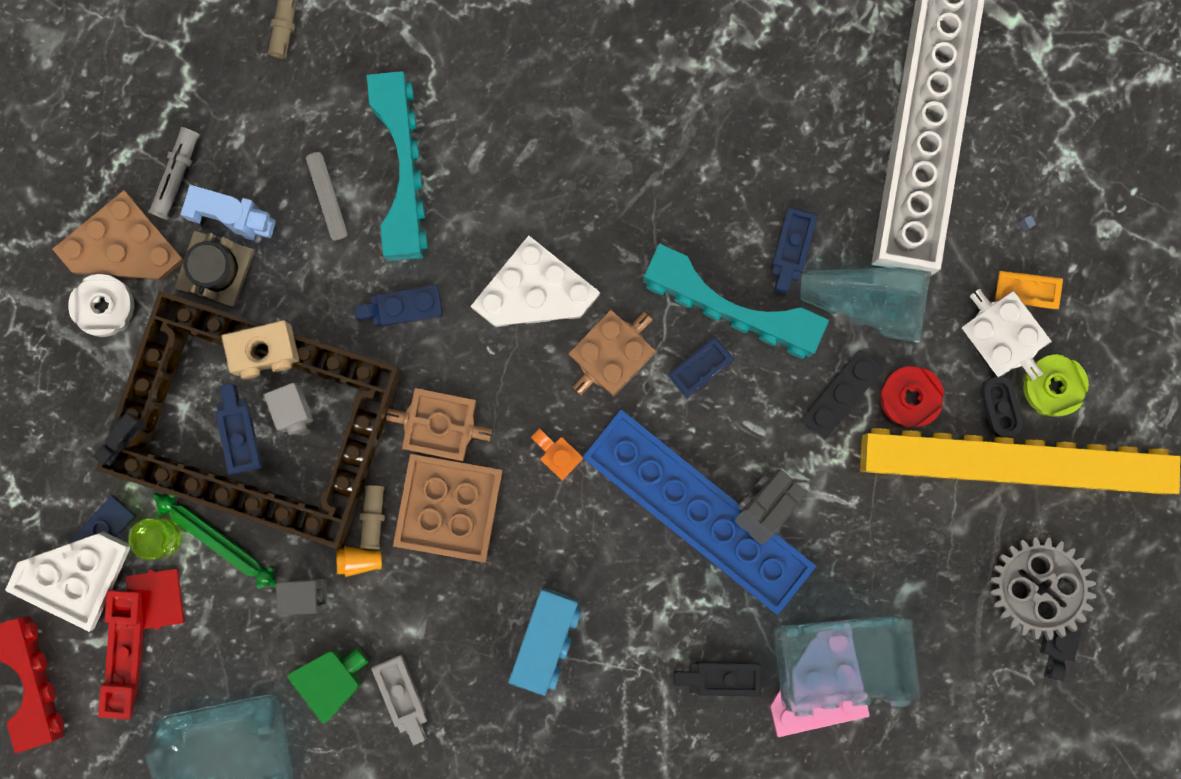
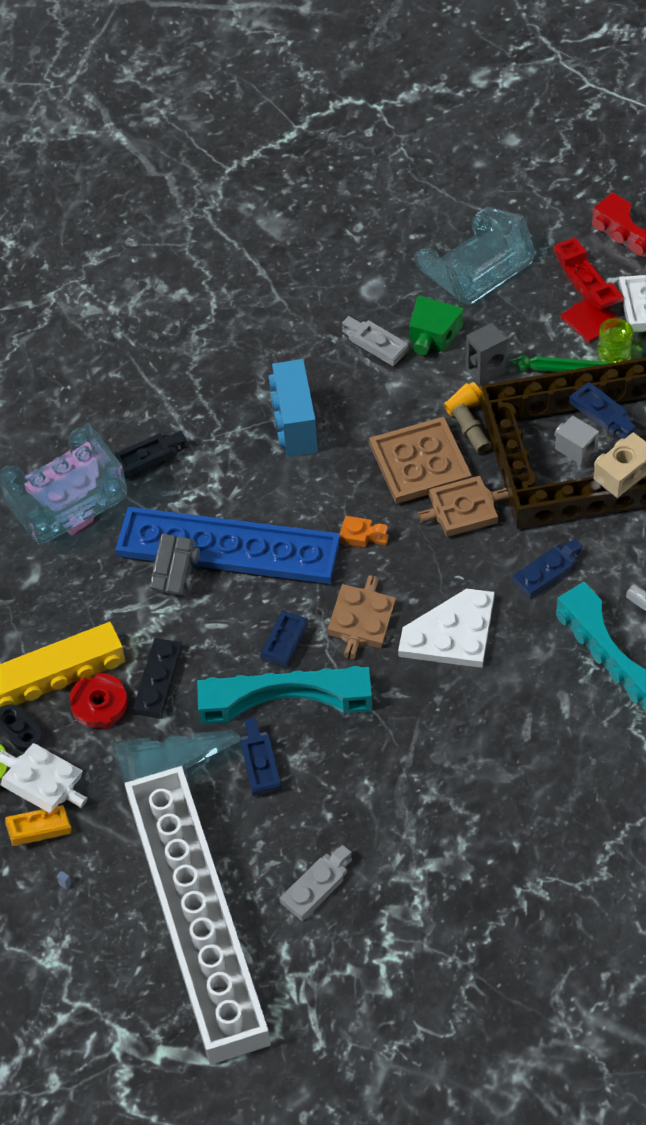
camera: 160 degrees right, 30 degrees down
none -> light grey hinge [279,845,352,921]

